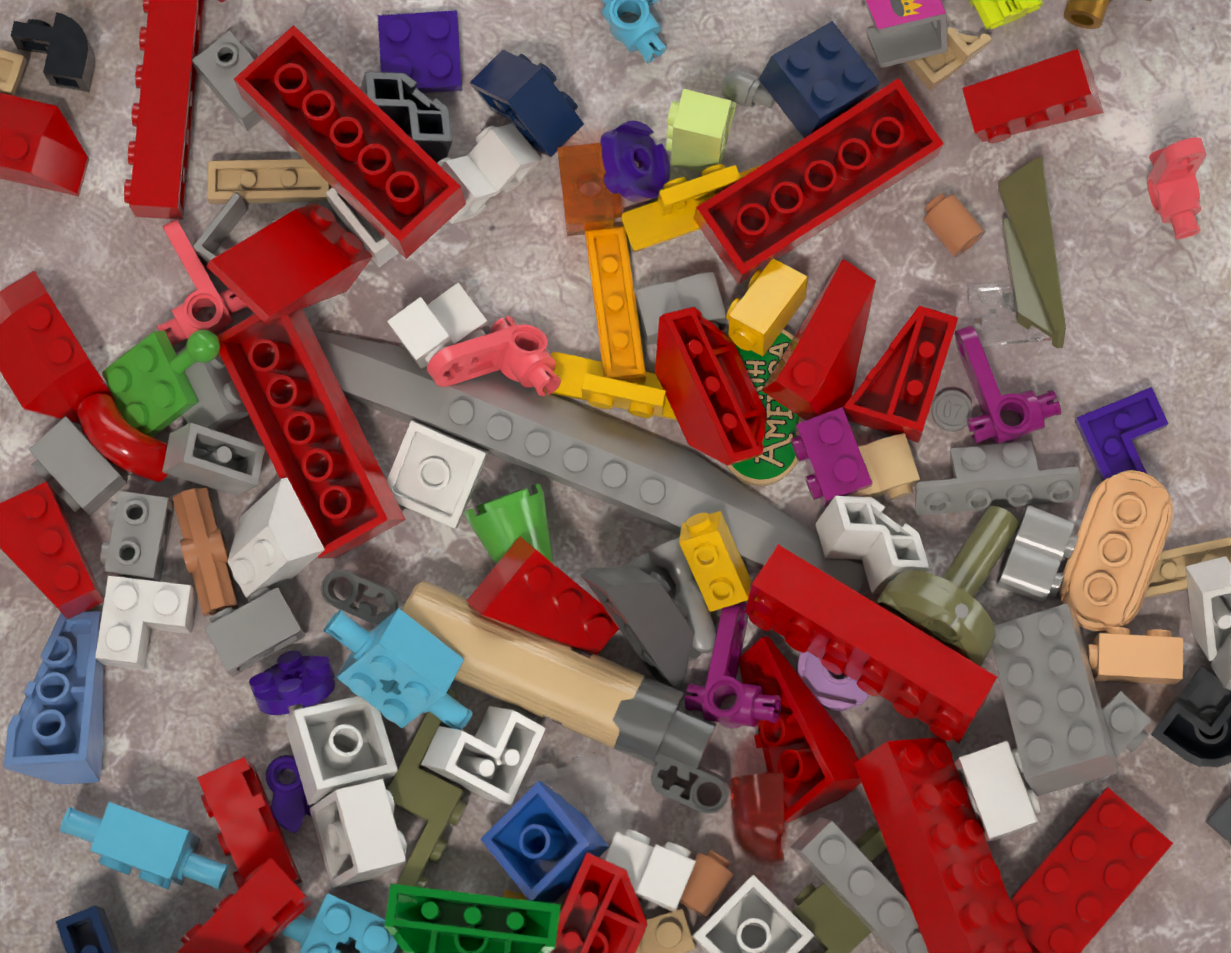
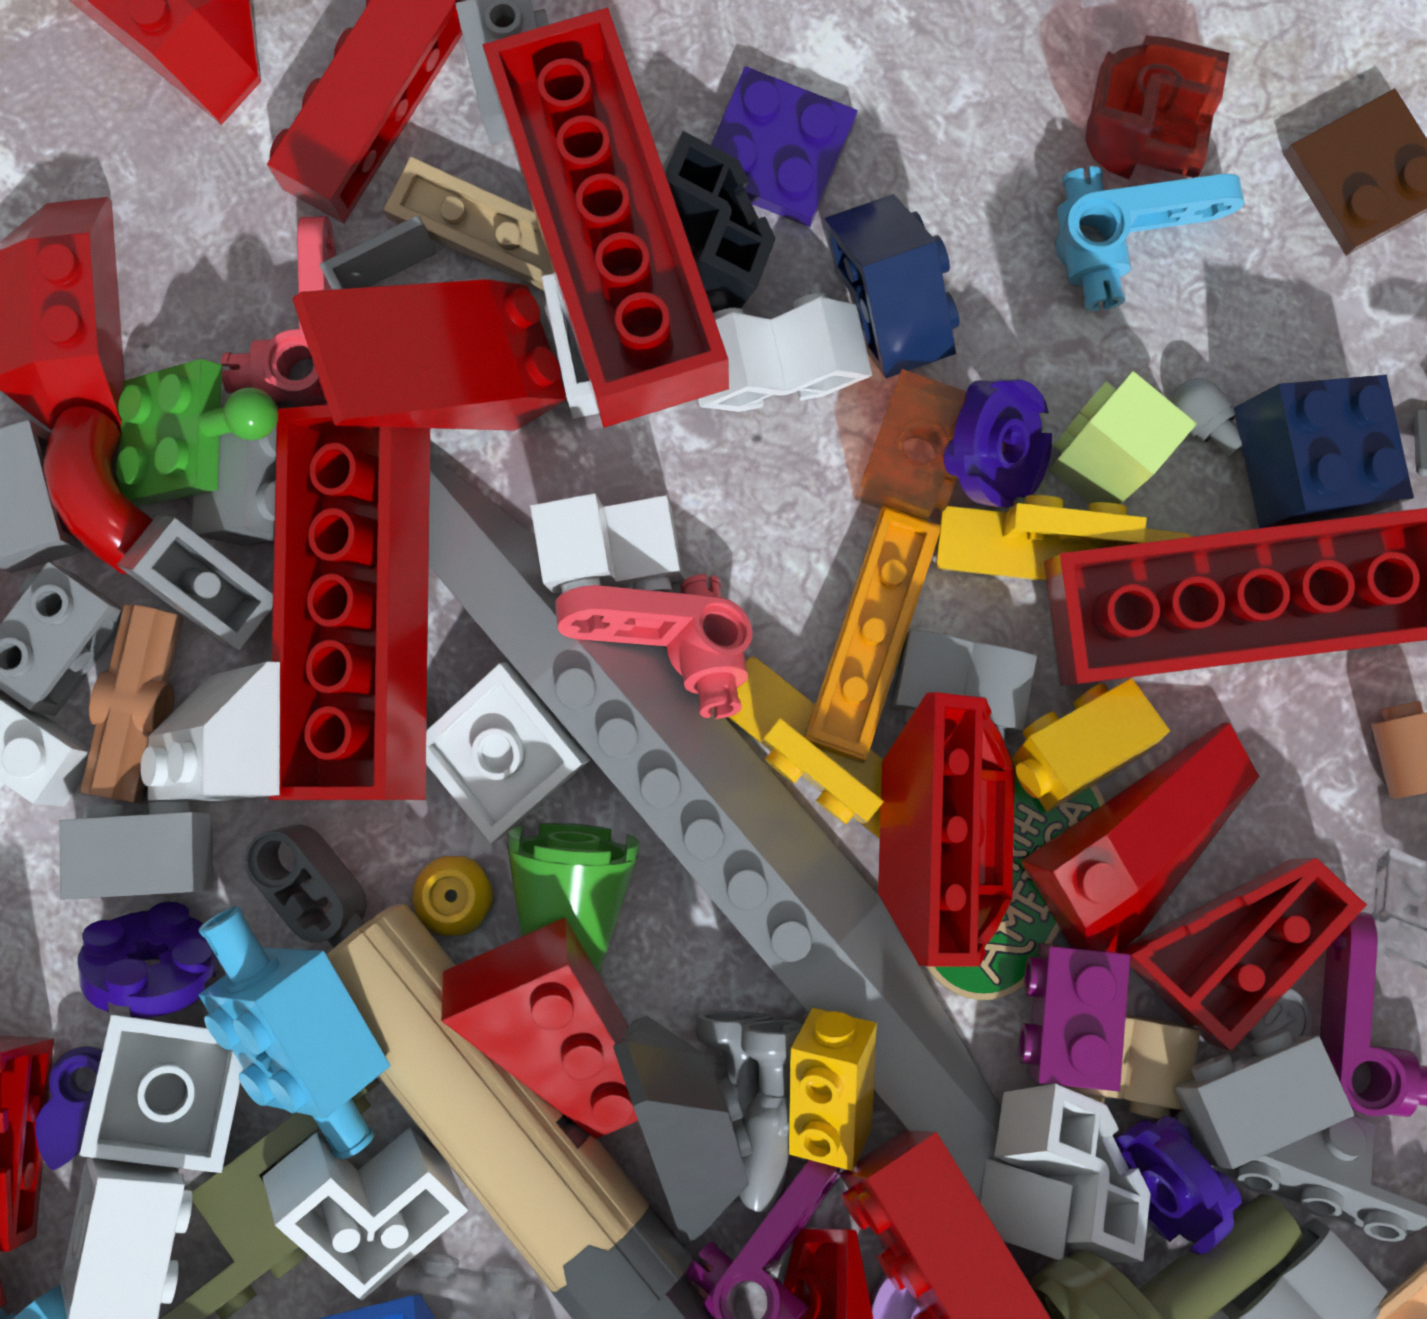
camera: 25 degrees right, 5 degrees up
none -> yellow plate [412,856,494,936]
none -> white sticker [980,1158,1073,1260]
none -> dark purple plate [1115,1115,1241,1254]
none -> light grey brick [1174,1028,1355,1169]

